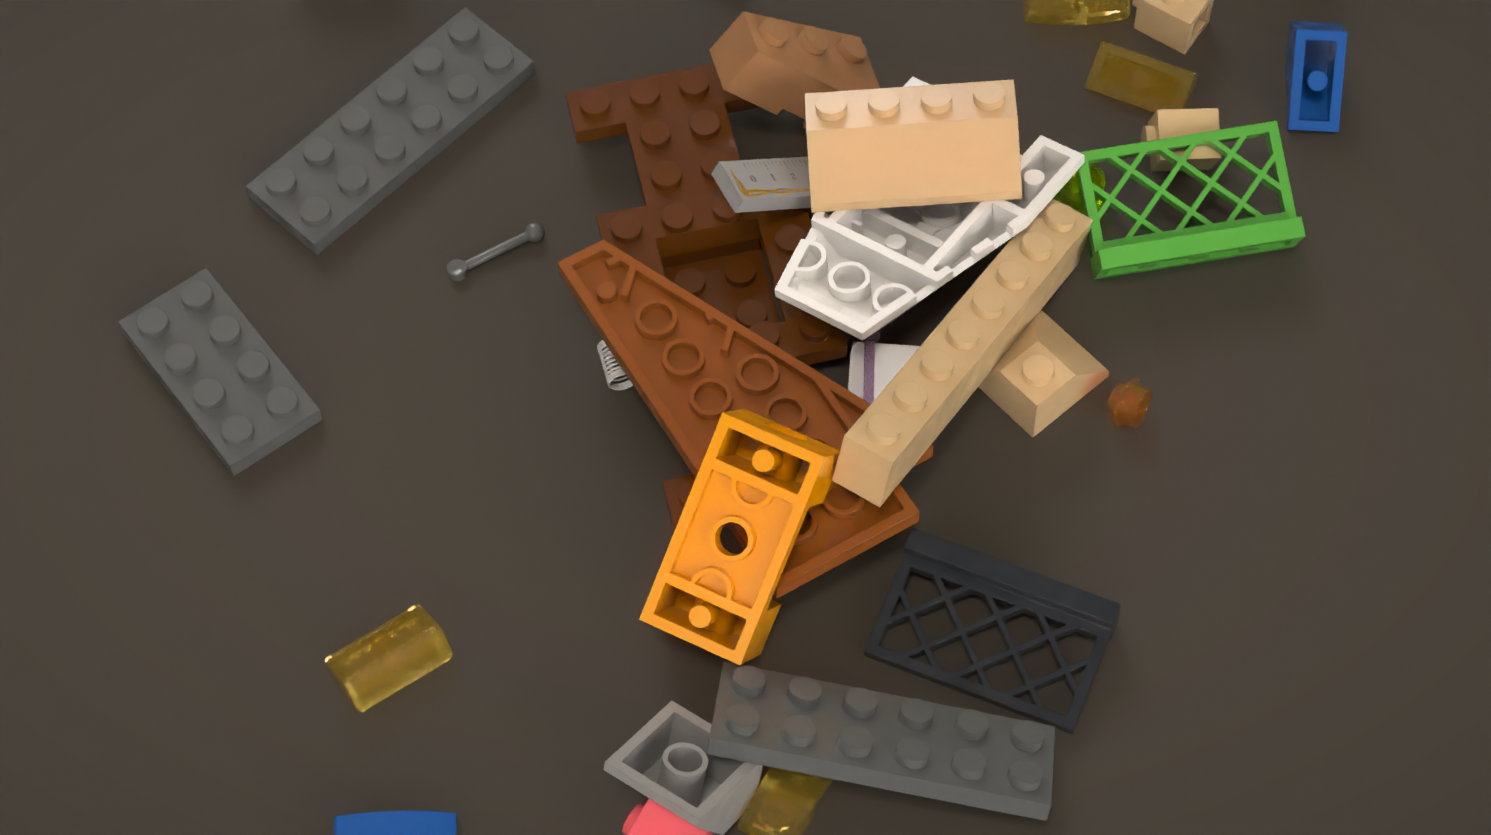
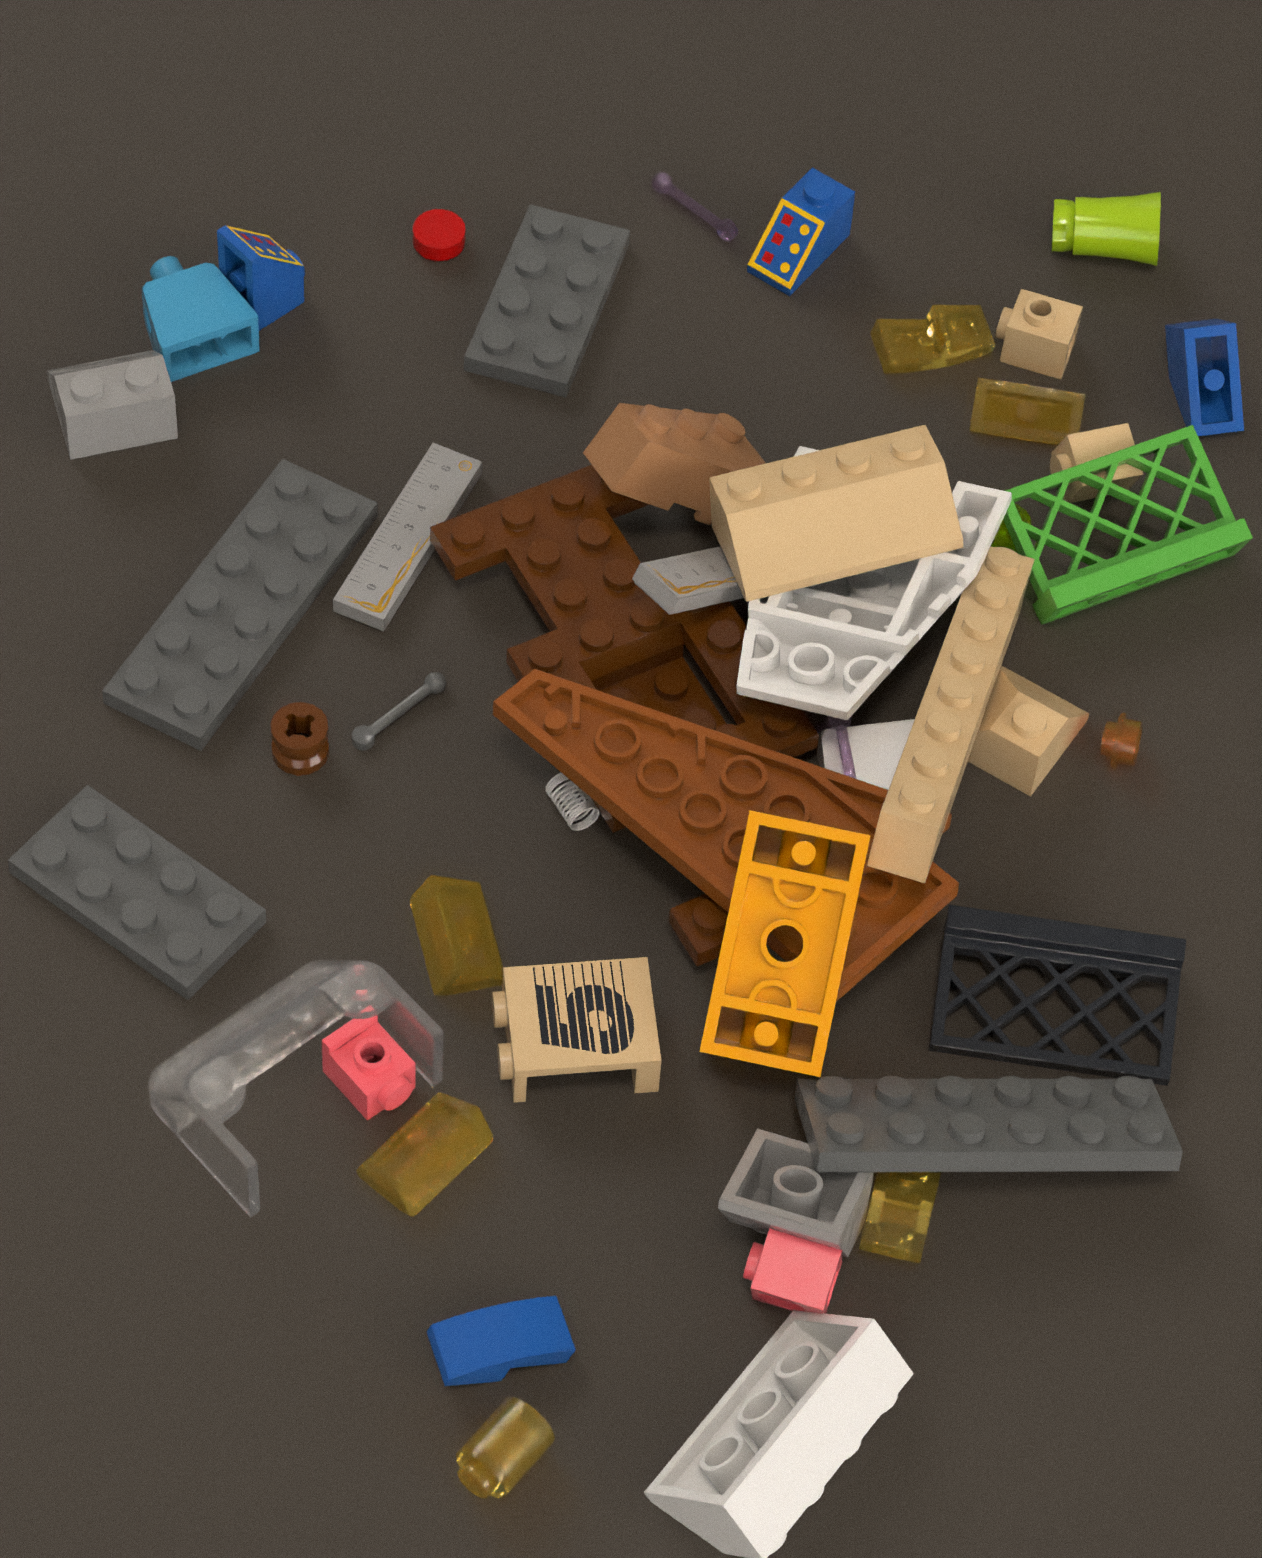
camera: 20 degrees left, 5 degrees down
none -> clear windscreen [148,959,443,1218]
none -> reddish brown wheel [270,702,329,776]
none -> coral brick [322,1008,416,1121]
none -> light grey tile [333,443,482,632]
none -> clear yellow slope [410,875,503,995]
none -> tan panel [492,957,662,1103]

